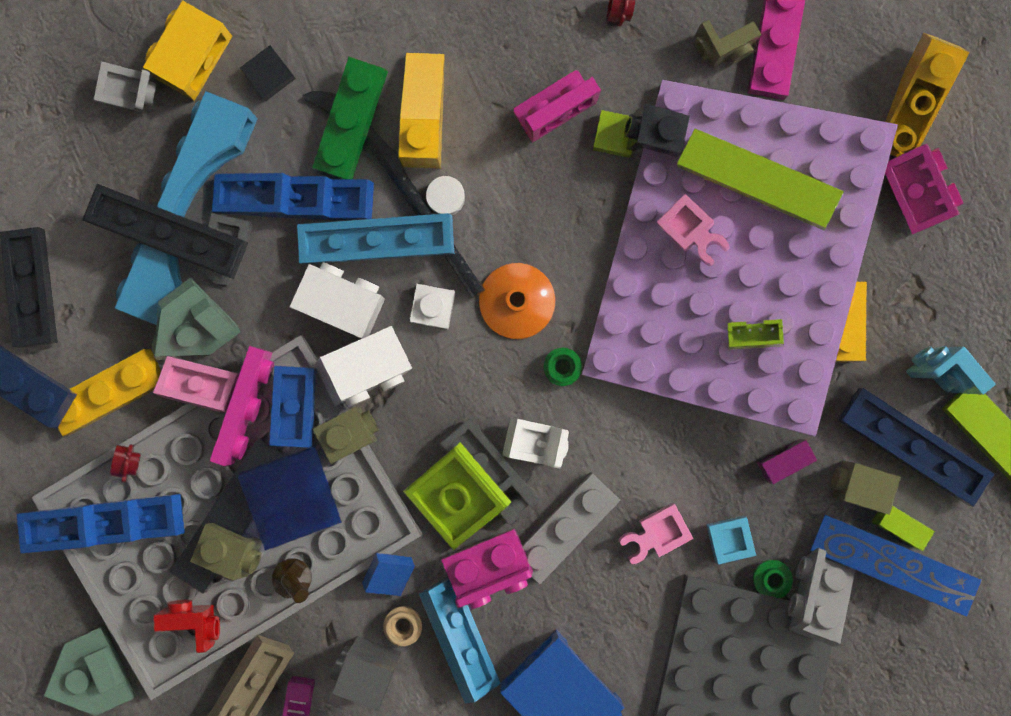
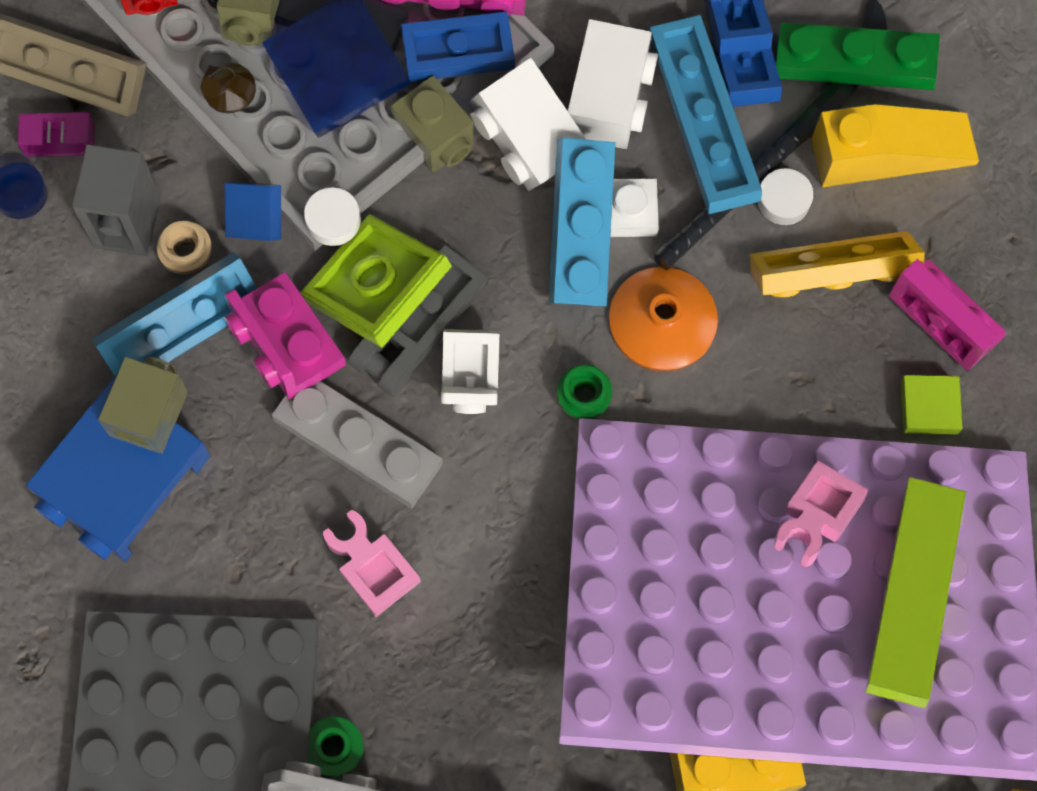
camera: 80 degrees right, 15 degrees down
black bracket [624,104,690,157] -> none
medium azure plate [706,516,756,565] -> none
lime piece [728,319,784,350] -> none
magenta piece [756,439,817,485] -> none
none -> olive brick [98,357,188,454]
none -> white tile [304,187,361,246]
none -> dark azure plate [548,138,616,307]
none -> yellow plate [750,231,924,297]

